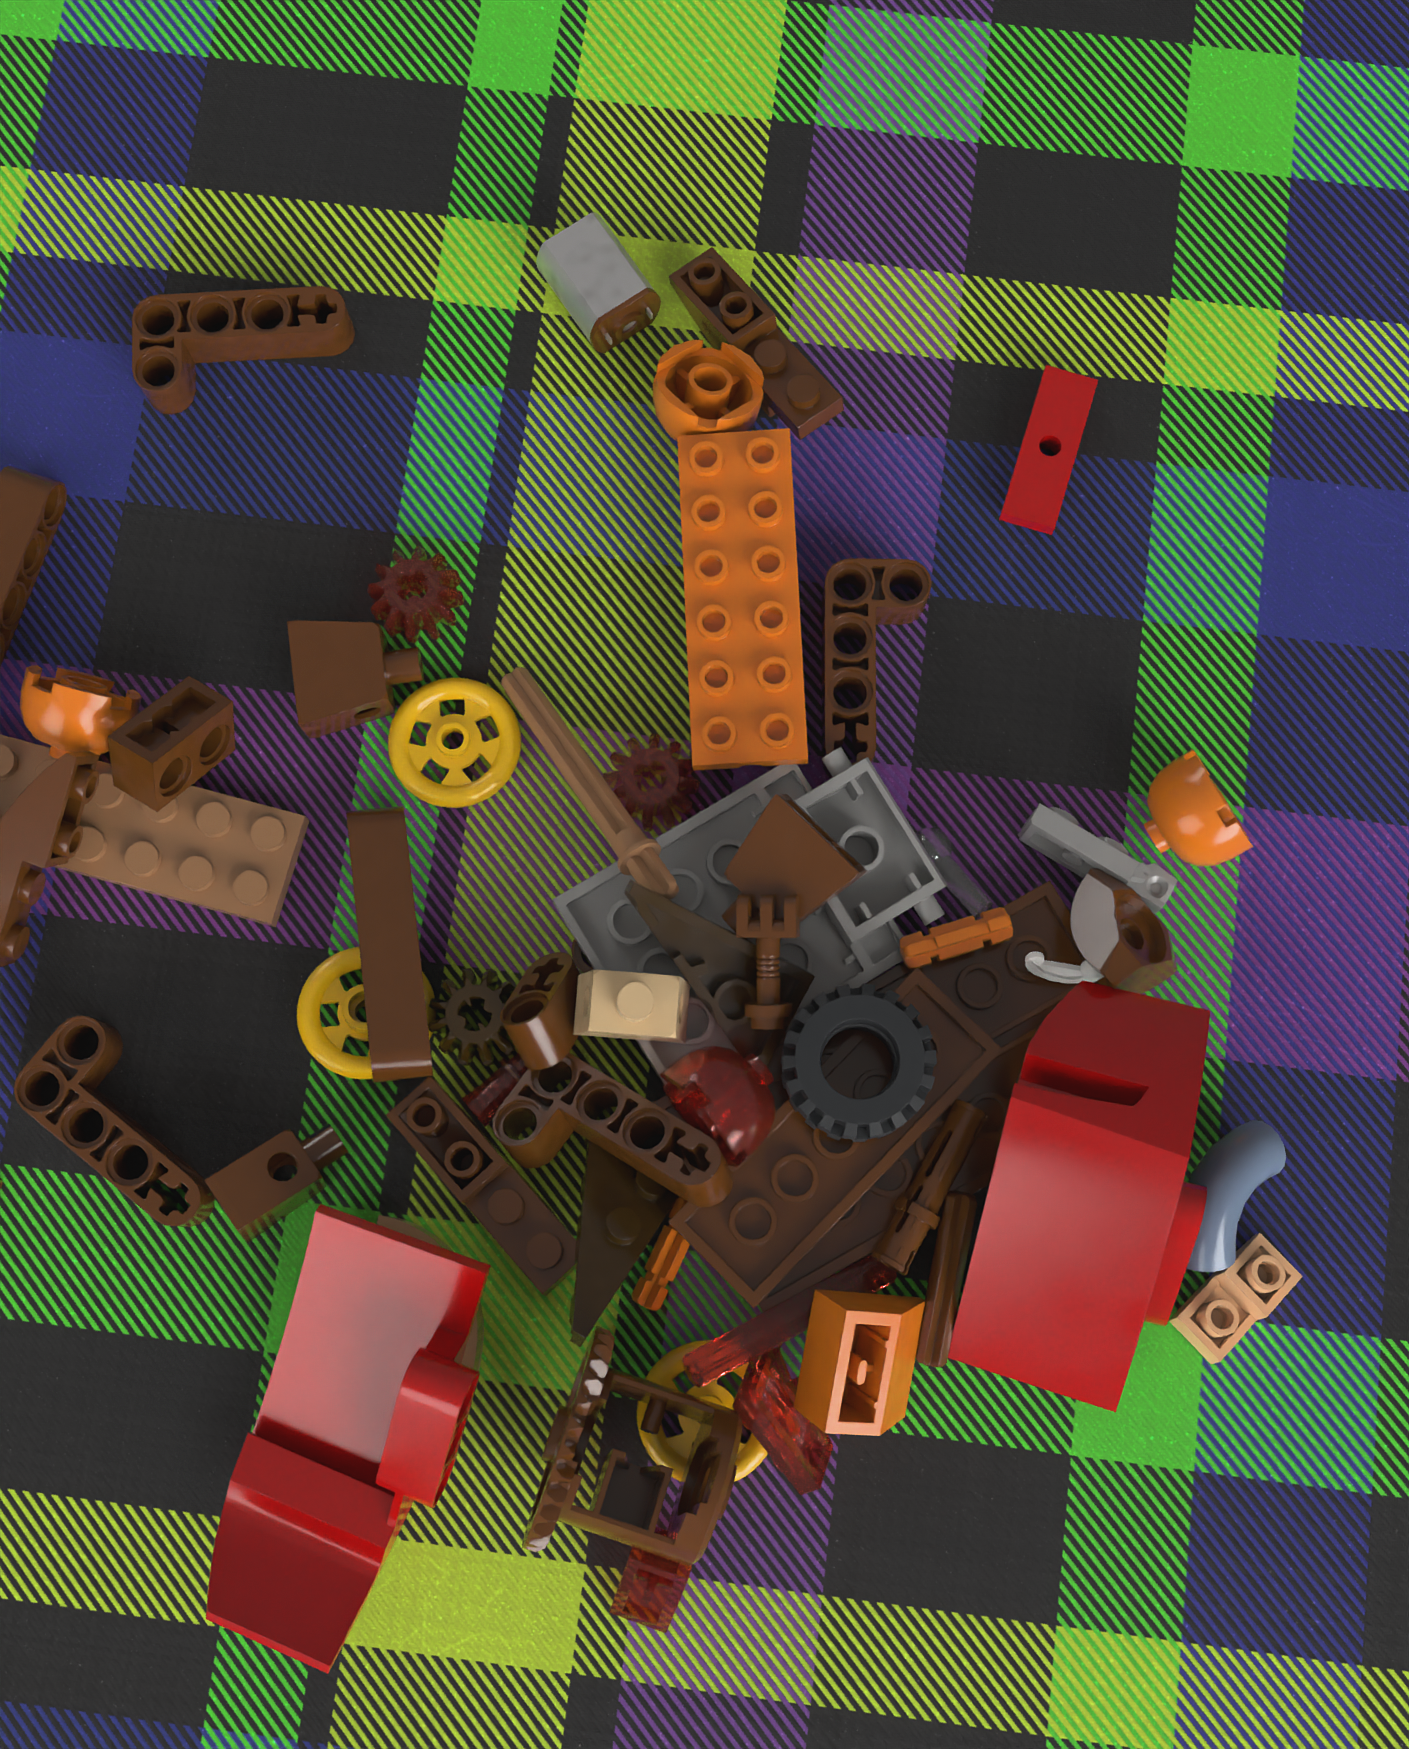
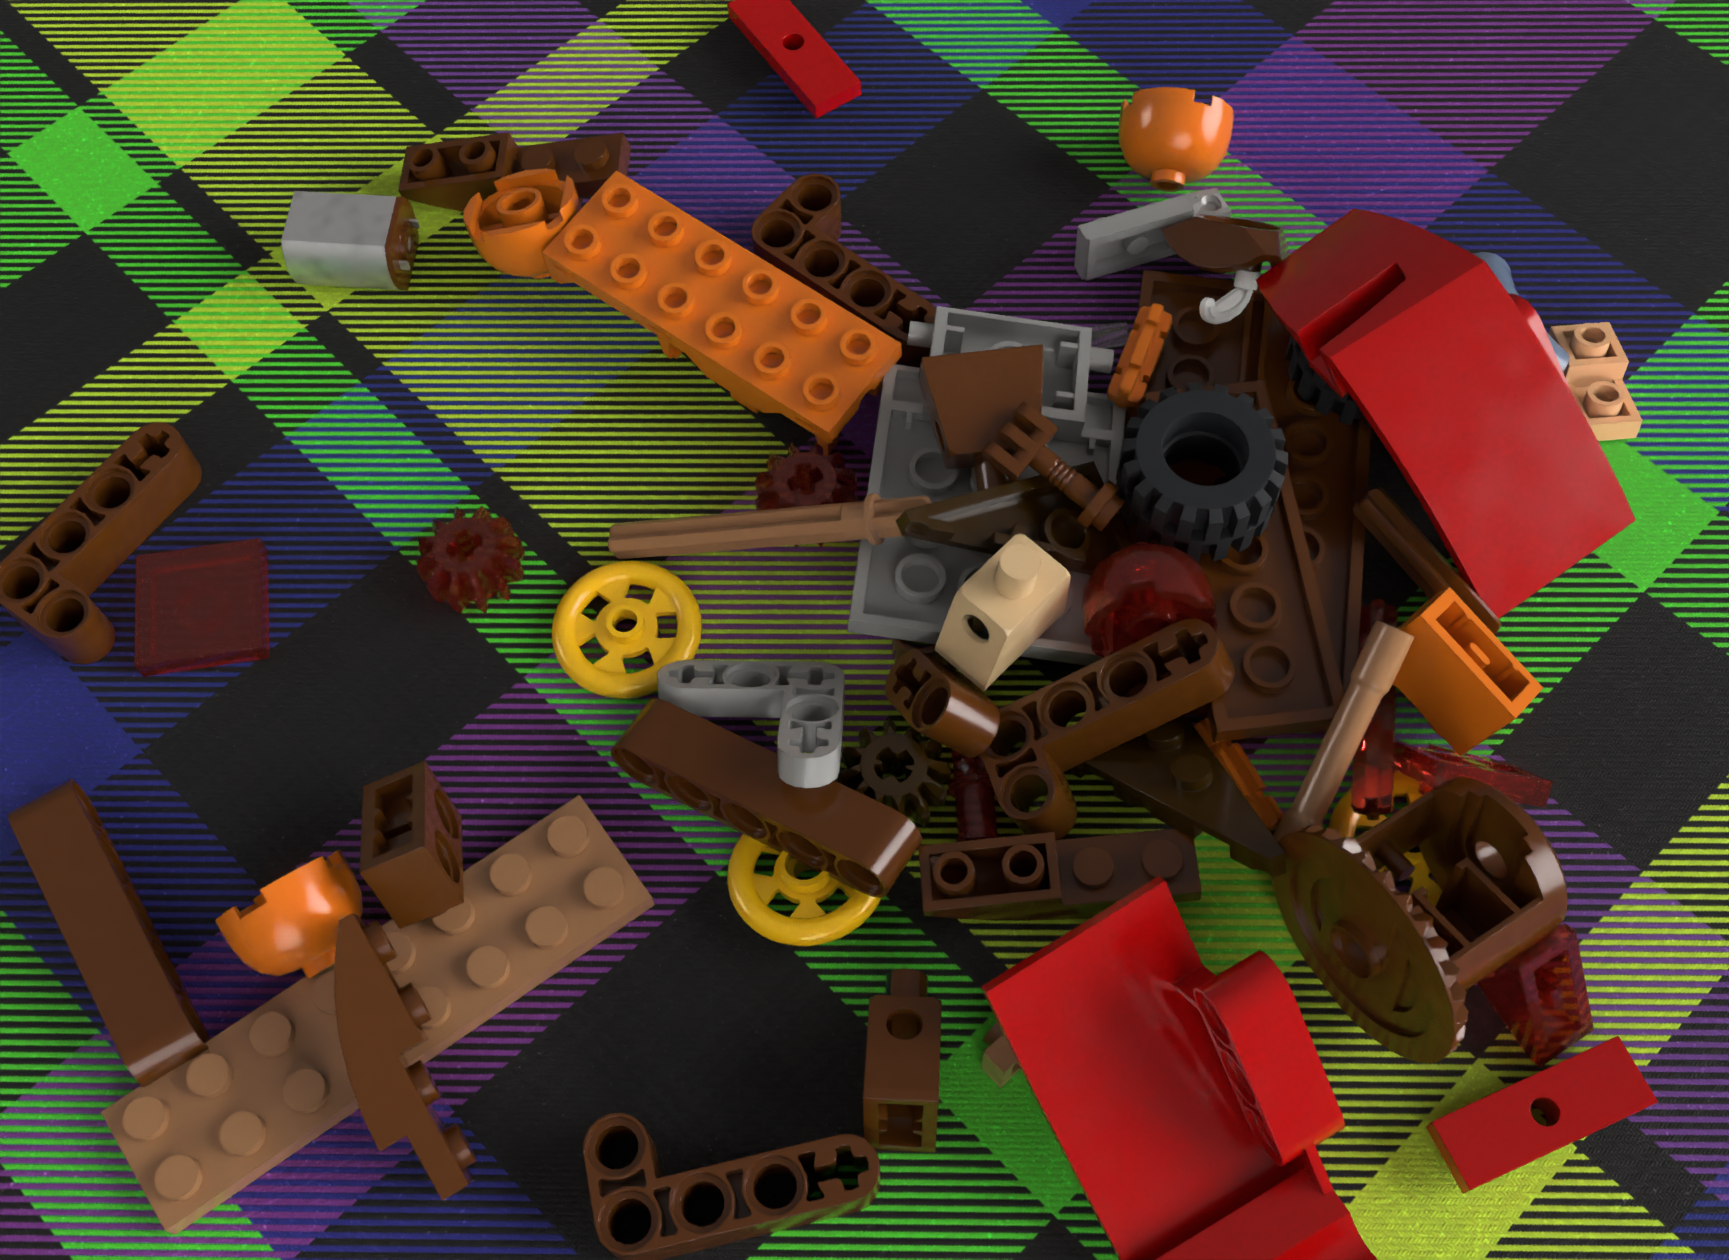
camera: 50 degrees left, 15 degrees down
reddish brown torso [287,620,424,739] -> none
reddish brown pin [871,1099,989,1275] -> none
none -> clear red tile [134,538,270,677]
none -> light grey beam [657,660,845,788]
none -> medium nougat piece [1273,620,1415,842]
none -> red tile [1425,1036,1658,1194]

